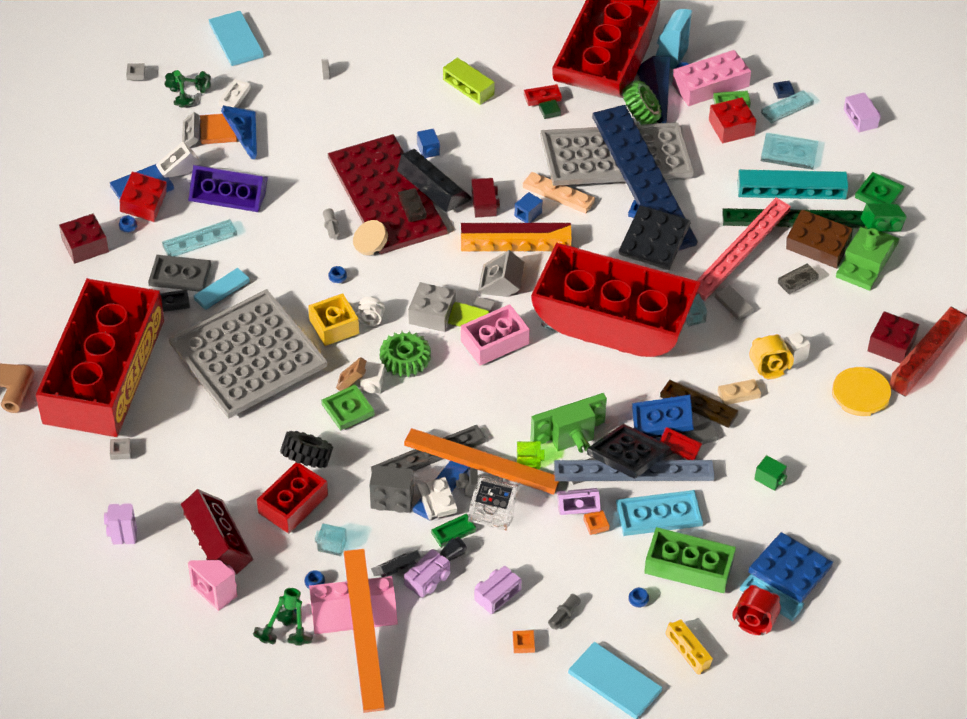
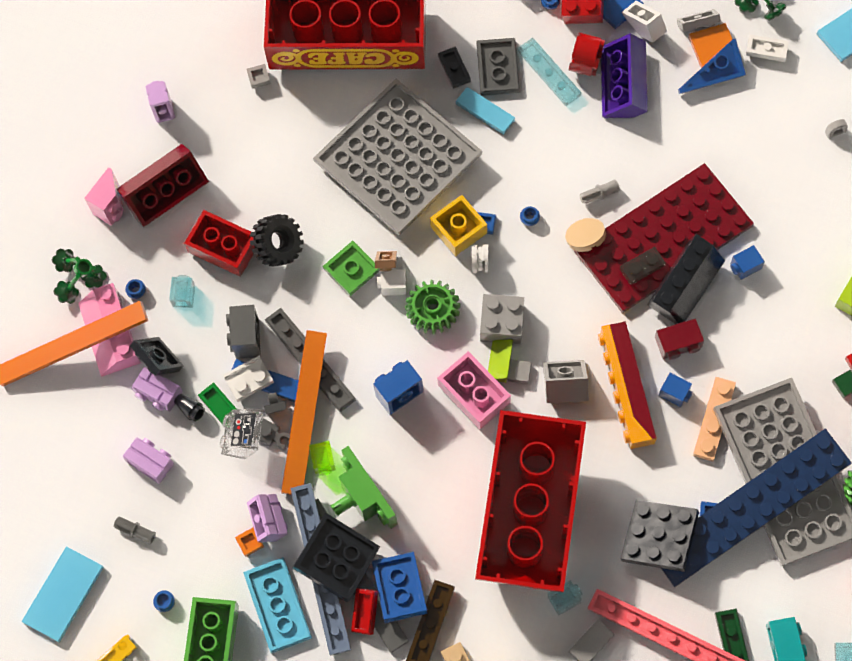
camera: 85 degrees right, 20 degrees up
orange plate [512,630,535,653] -> none
none -> blue brick [373,360,424,415]
none -> red brick [568,32,605,77]

